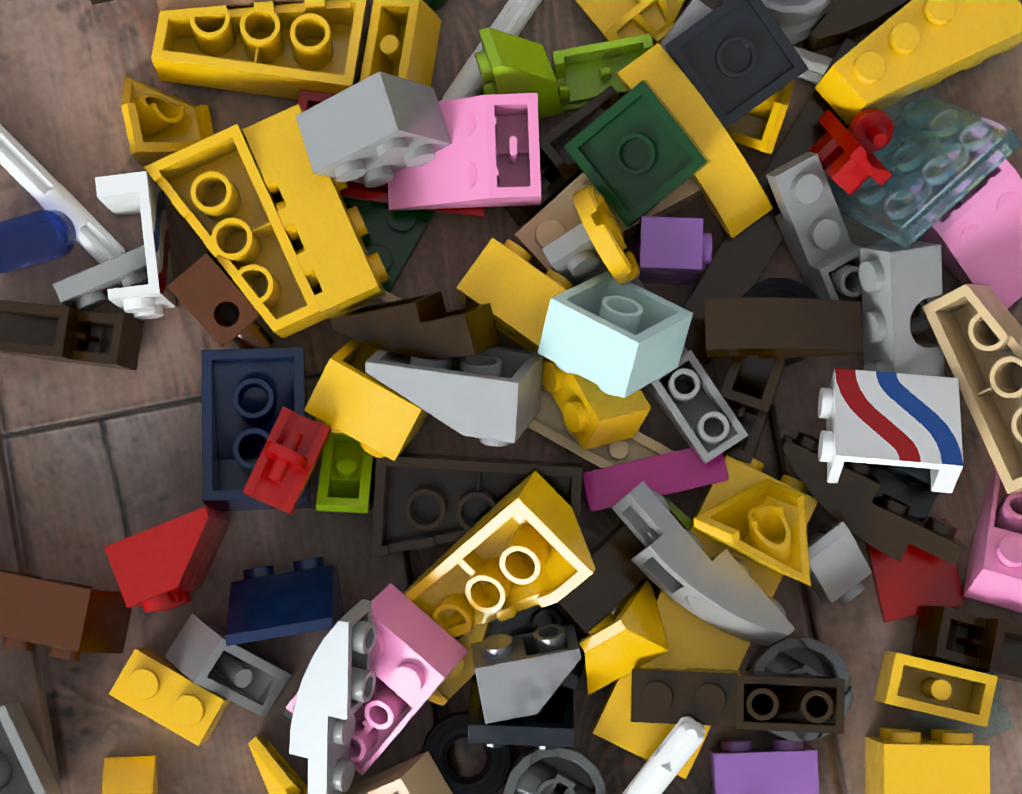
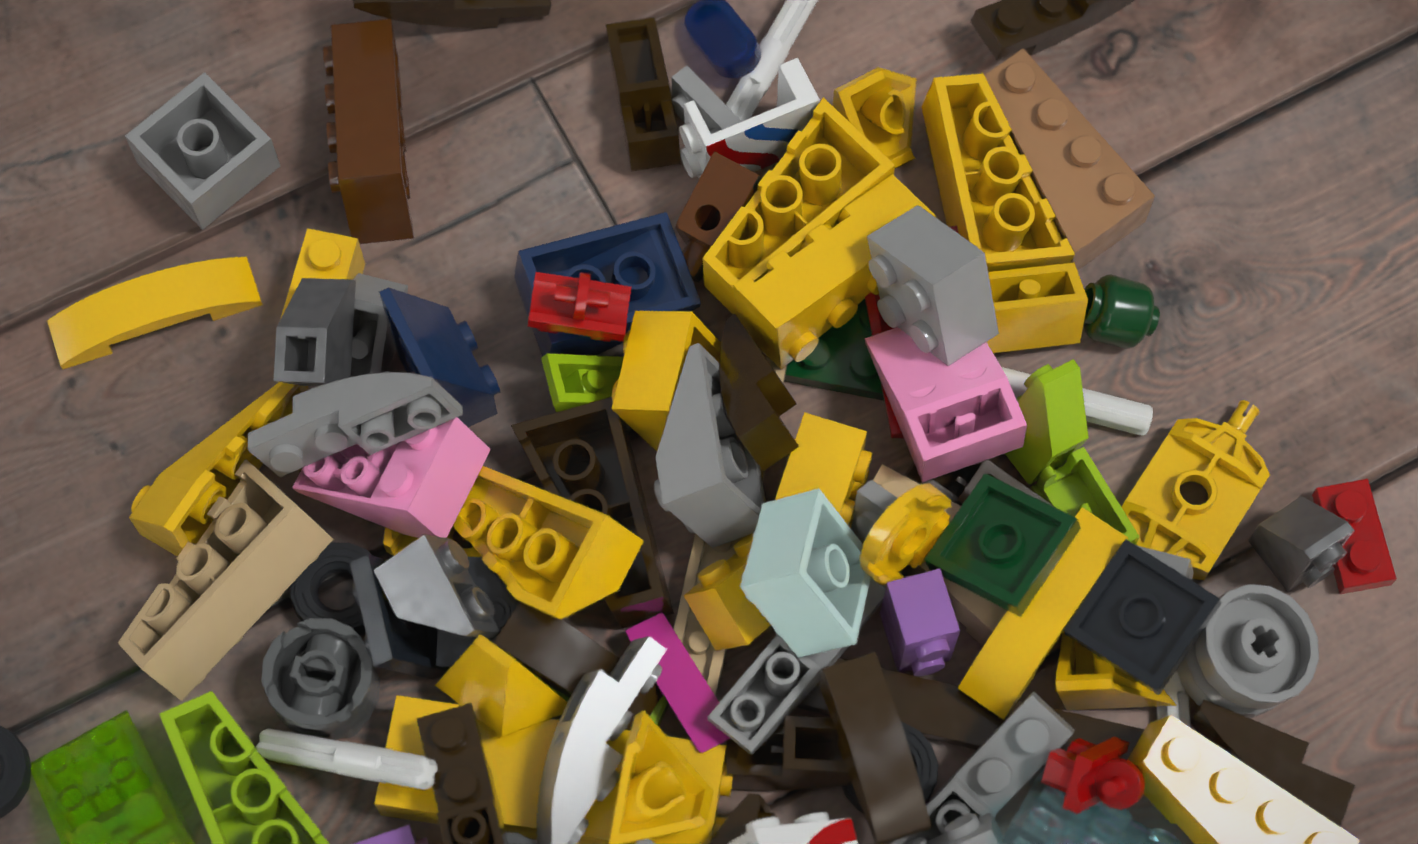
camera: 75 degrees right, 15 degrees down
red slope [104,507,230,613] -> none
none -> flat silver slope [273,278,356,386]

